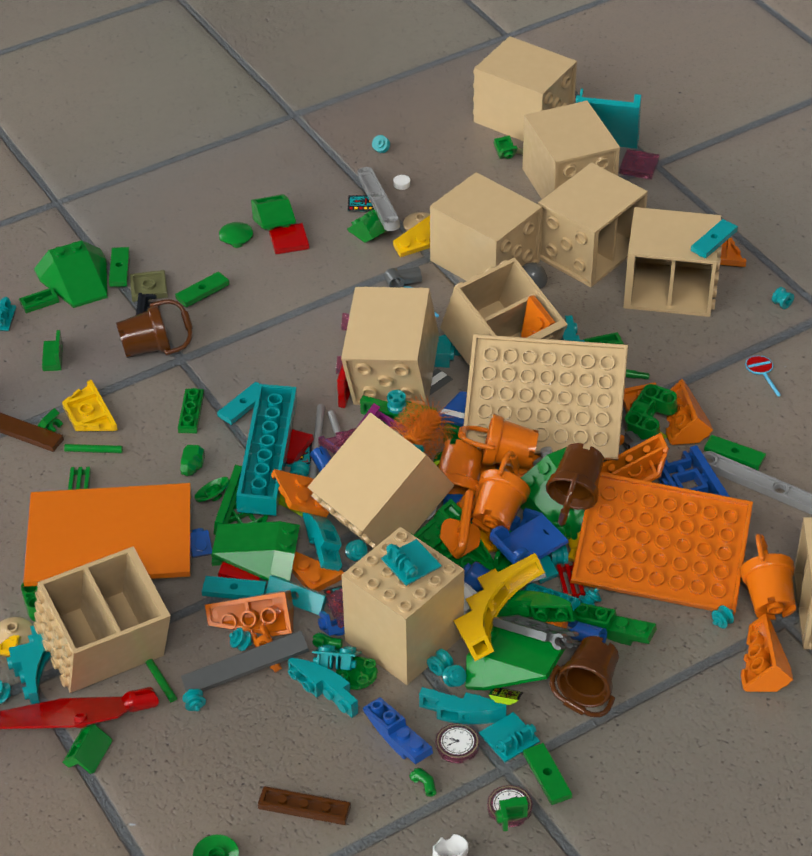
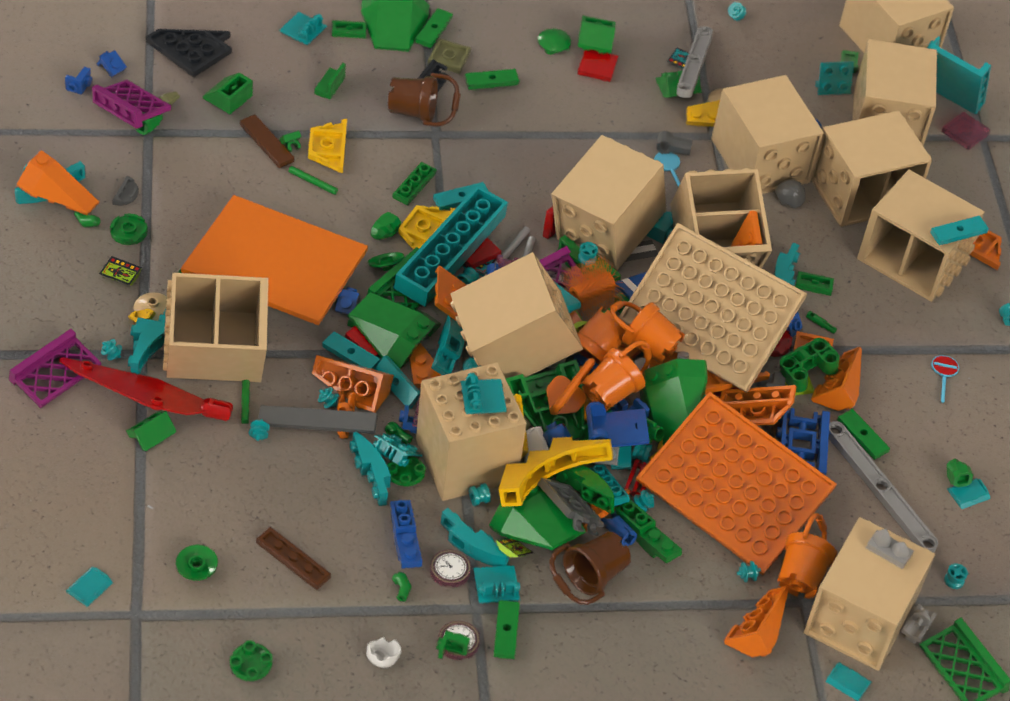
camera: 20 degrees right, 5 degrees up
green tile [68,467,91,490] -> none
white tile [393,175,410,190] -> none
teal wheel [442,665,466,687] -> none
reddish brown piece [546,443,604,526] -> none
none -> yellow wing [398,205,455,250]
none -> teal hinge [815,61,854,95]

